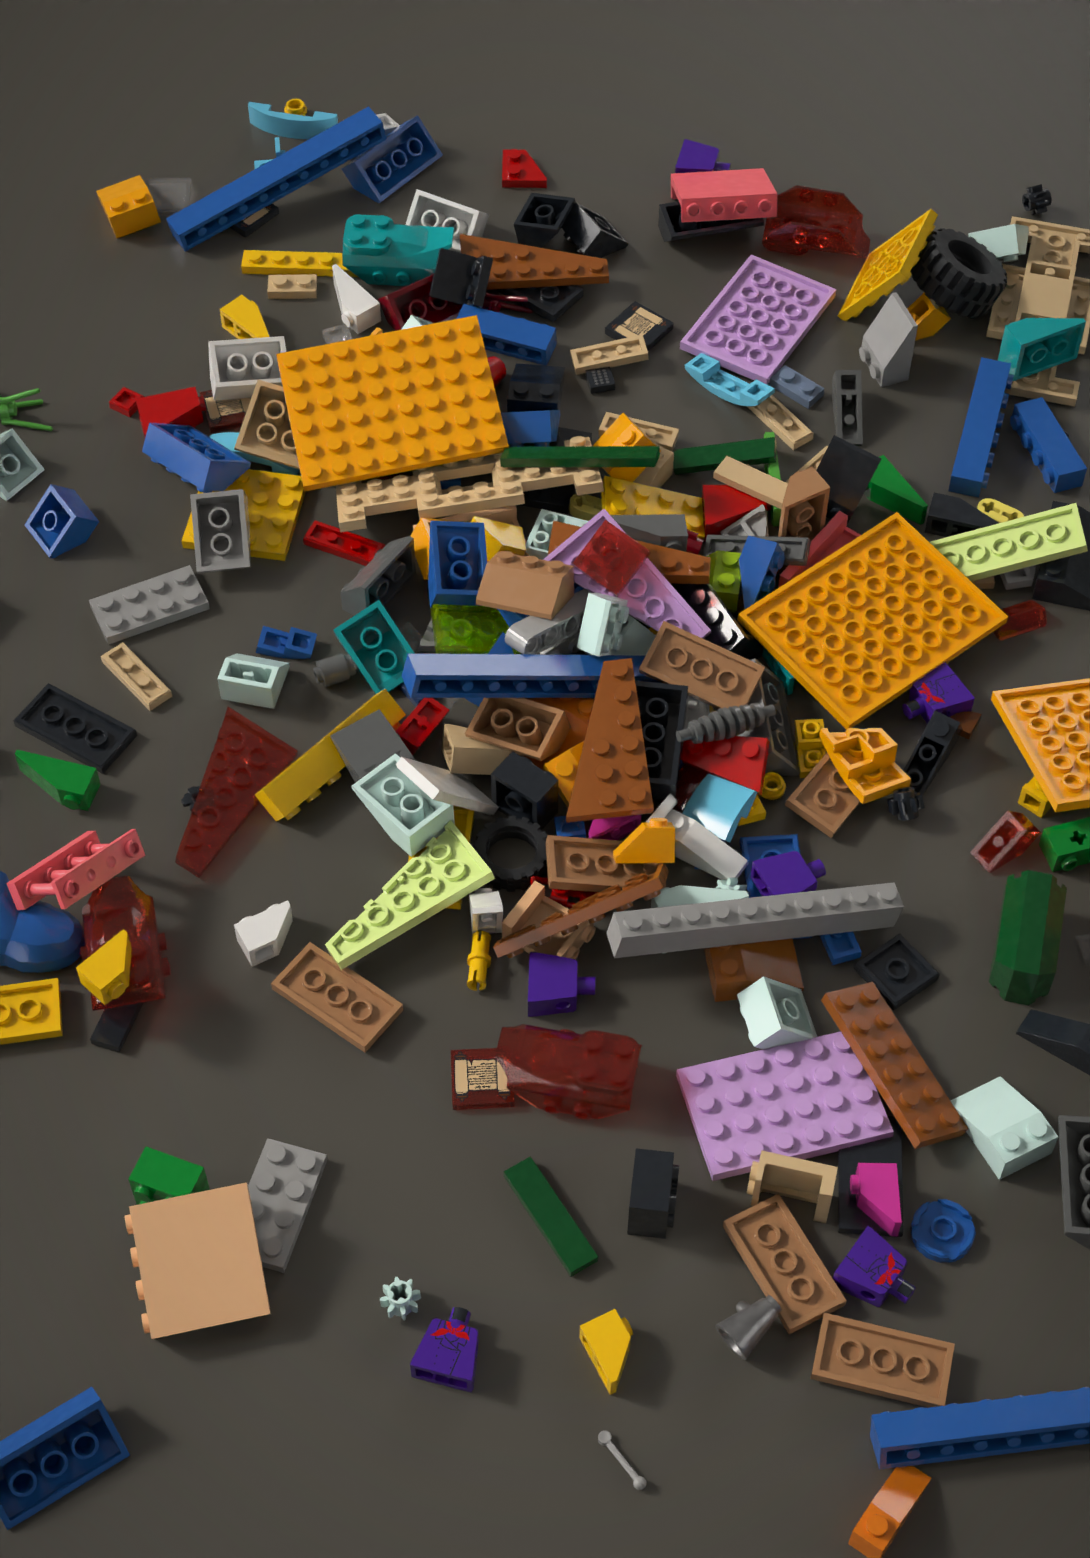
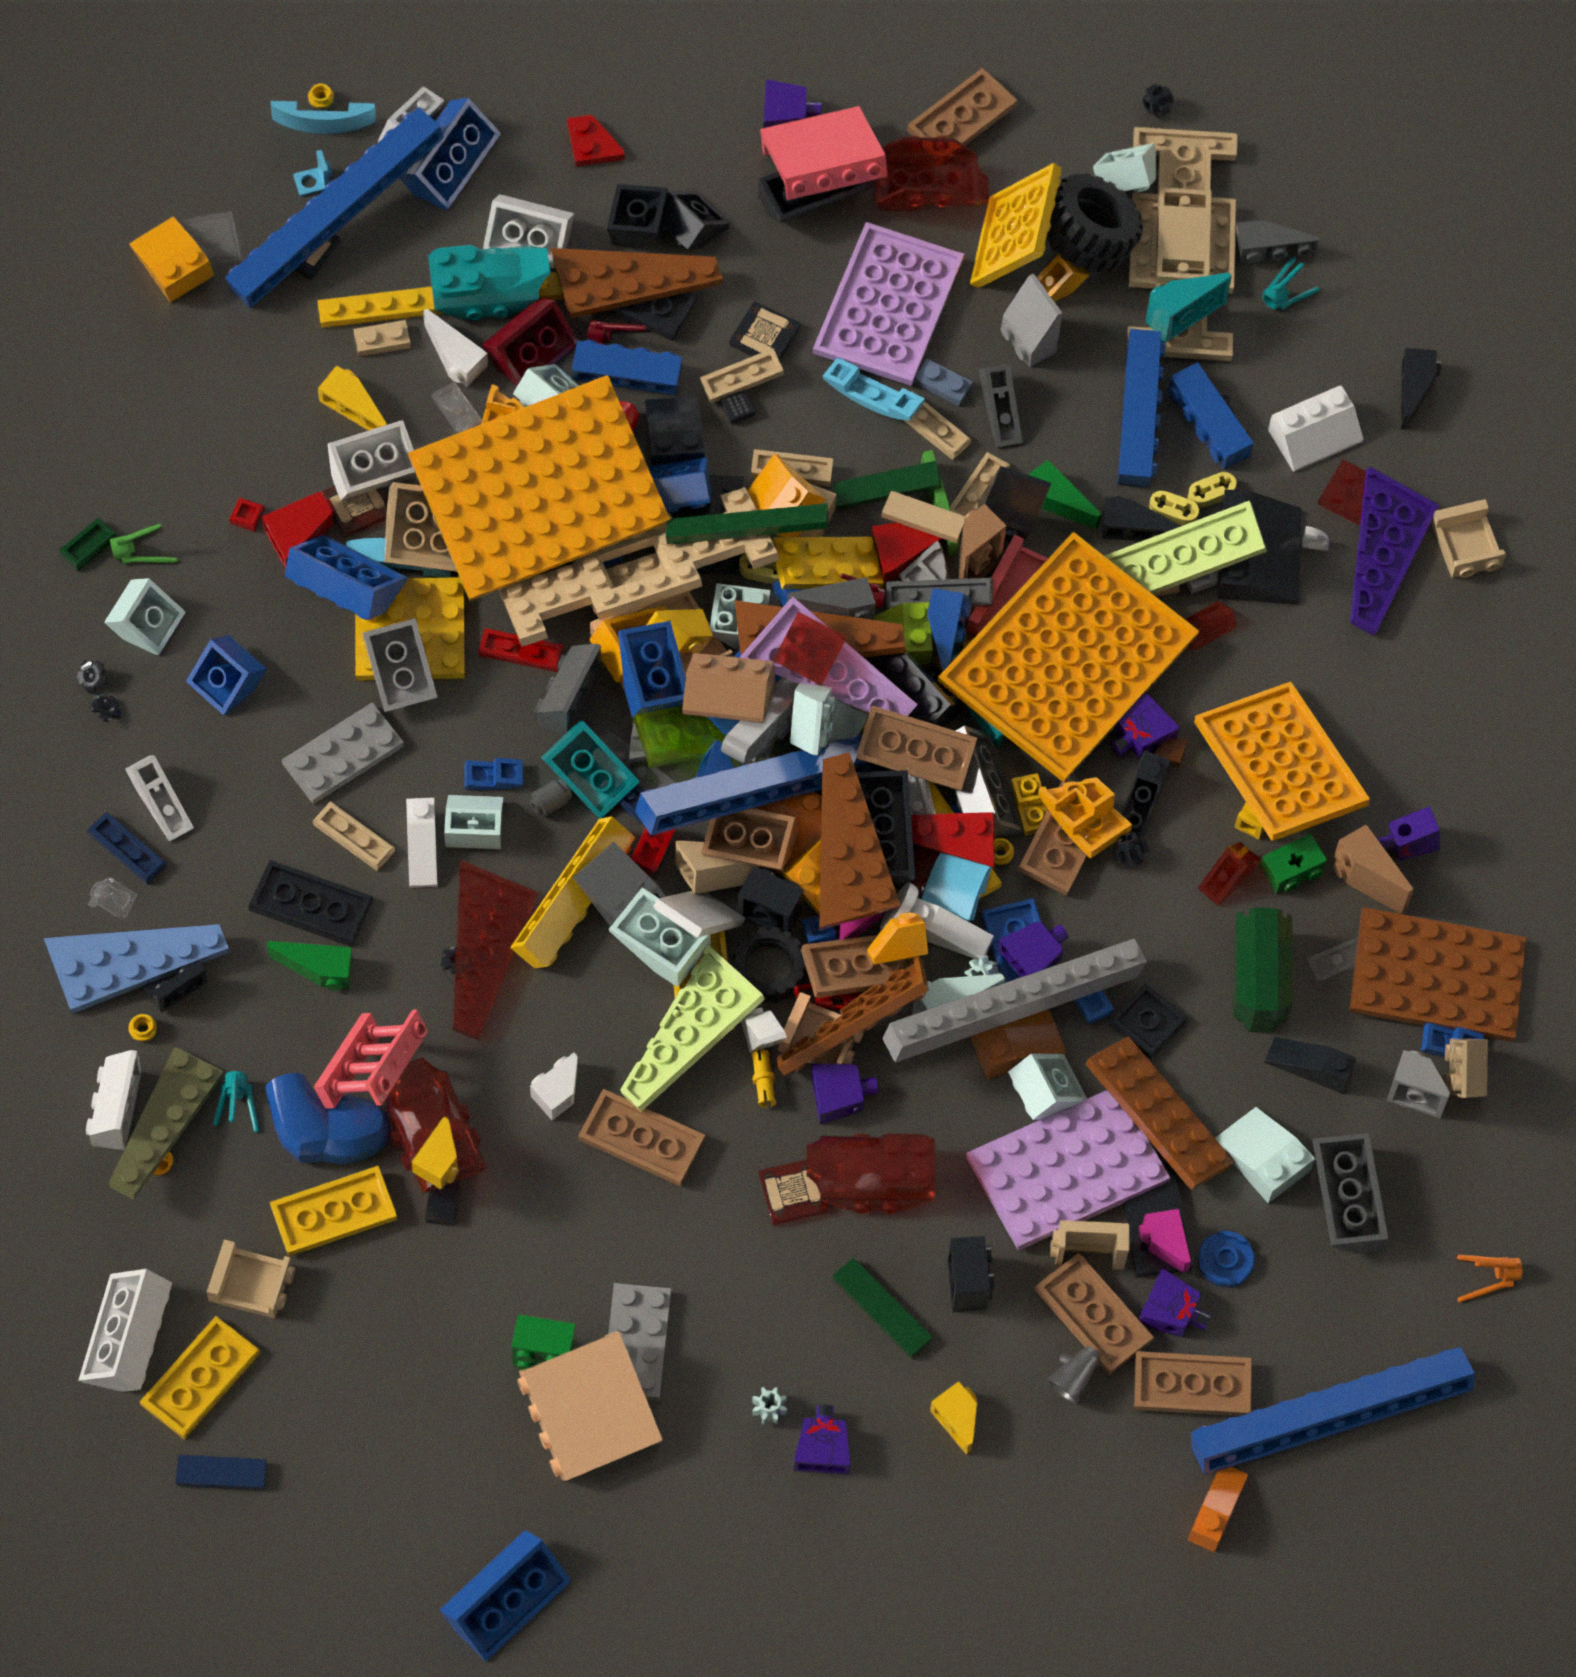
camera: 15 degrees left, 10 degrees up
black bracket [429,248,493,308] -> none
light grey hinge [598,1431,647,1490] -> none
dark grey piece [676,703,776,744] -> none
none -> white slope [406,798,437,888]
none -> medium nougat plate [907,68,1017,163]
none -> light yellow beam [1188,472,1236,509]

